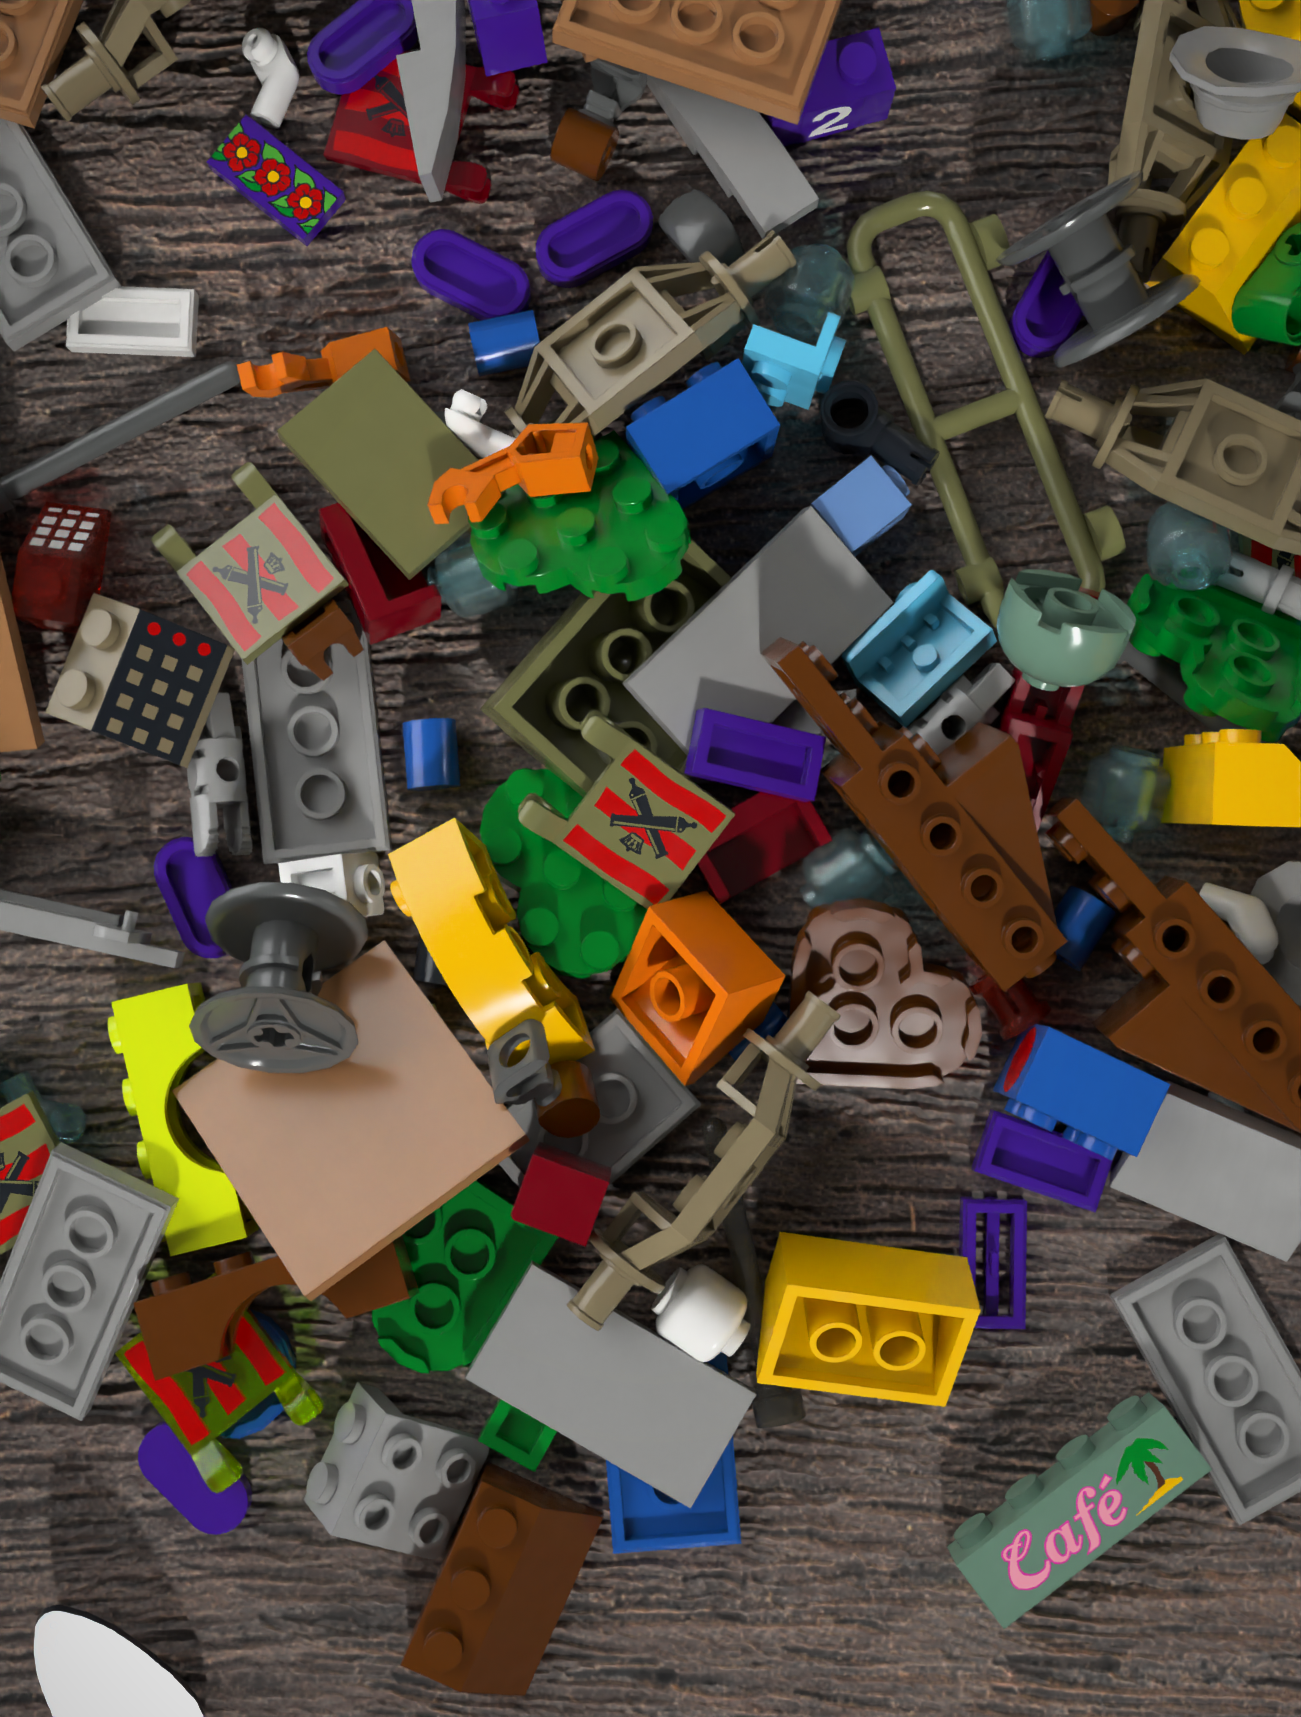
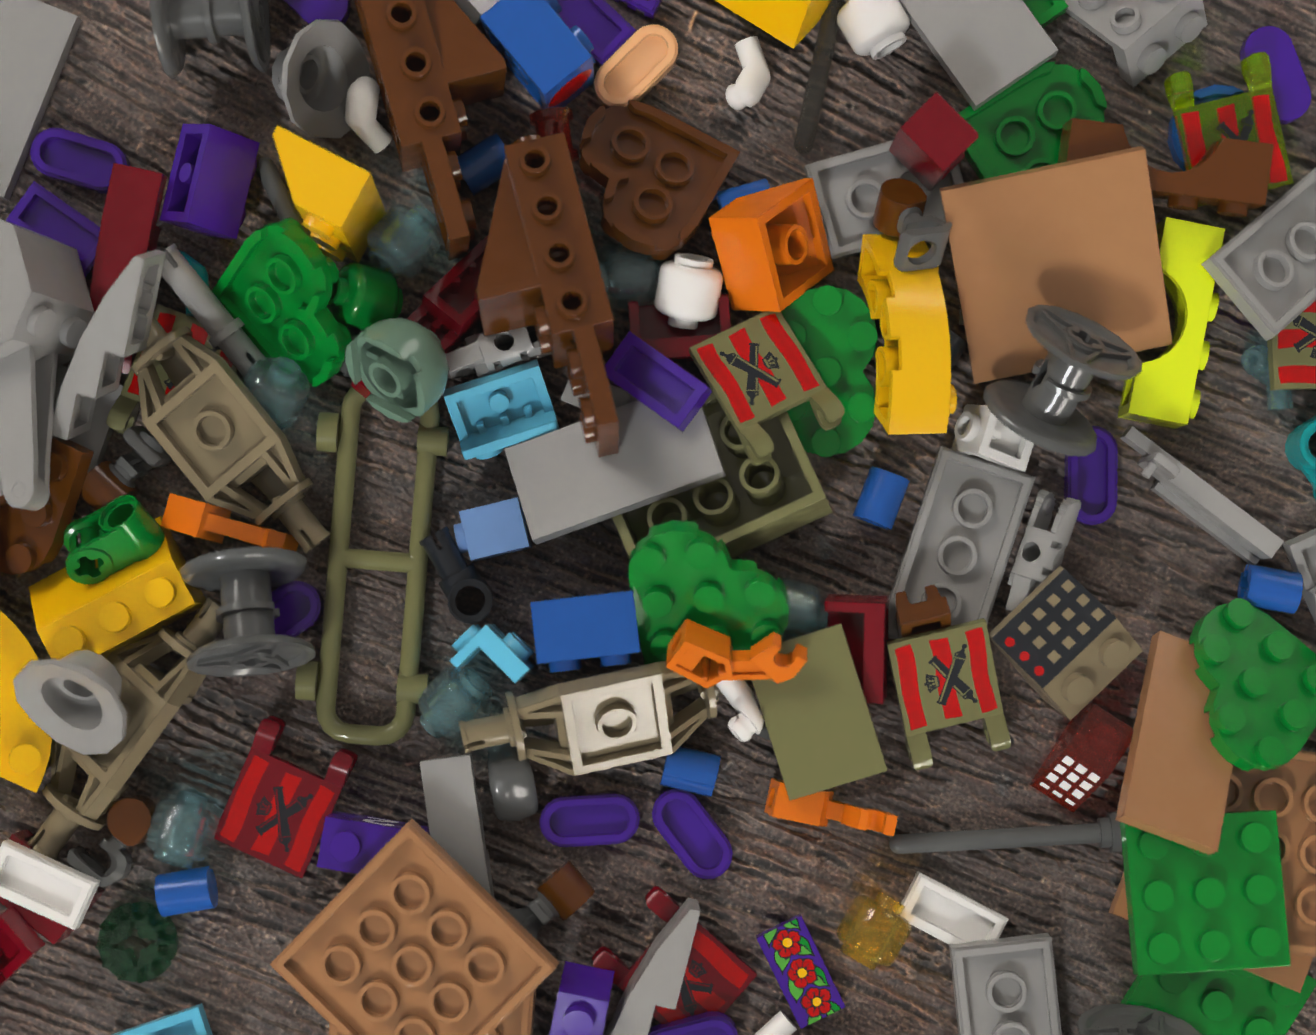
camera: 150 degrees left, 0 degrees up
dark tan plate [567,991,841,1331] -> none
none -> orange piece [160,493,299,551]
none -> flag [212,715,358,879]
none -> green head [328,262,403,330]
none -> light nougat tile [594,24,678,109]
none -> white head [654,253,723,330]
none -> white arm [725,36,771,110]
none -> clear yellow head [836,891,912,971]

